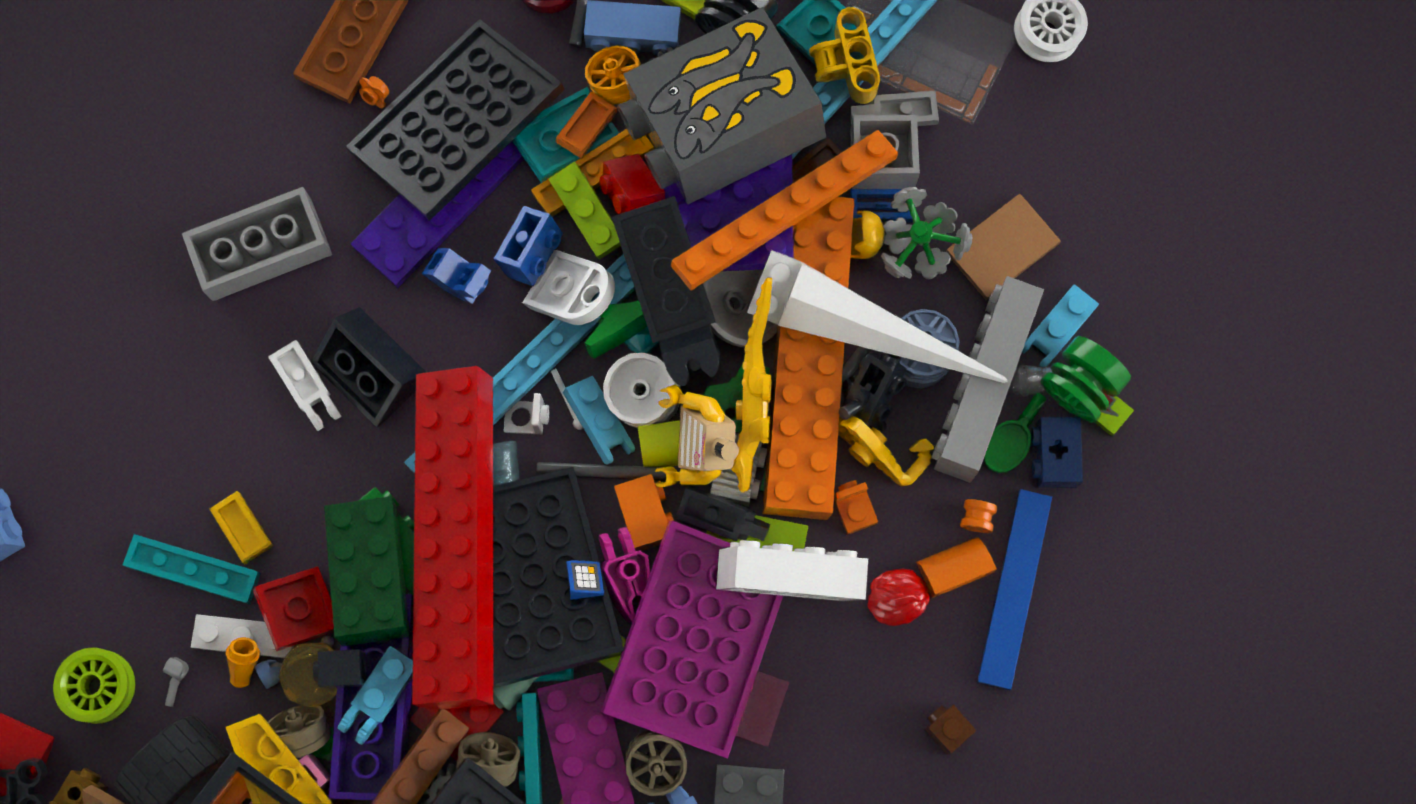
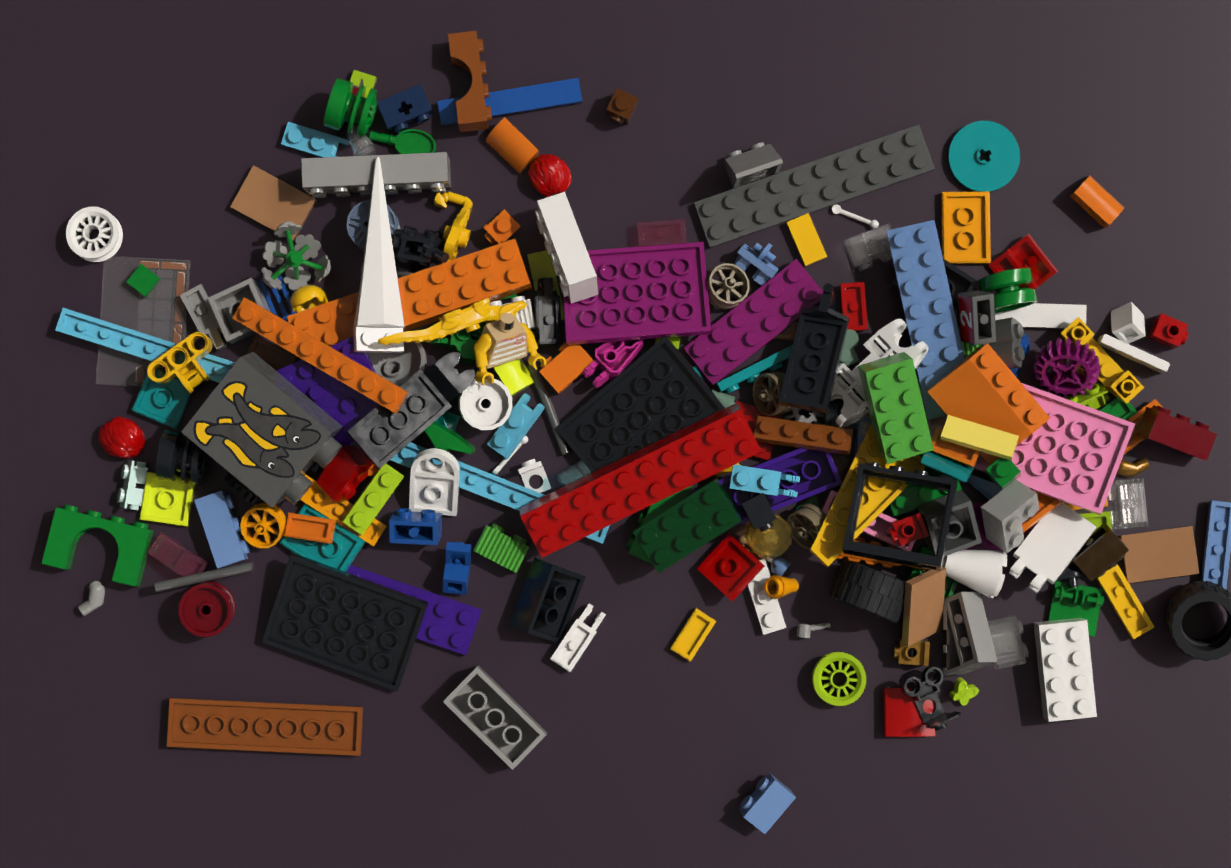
camera: 115 degrees left, 10 degrees up
teal plate [123,534,261,605] -> none
orange plate [359,76,389,109] -> none
slope [566,560,604,600] -> none
orange wheel [960,499,997,533] -> none
none -> green tile [127,263,161,298]
none -> dark orange arch [448,31,492,132]
none -> bright green brick [473,523,530,573]

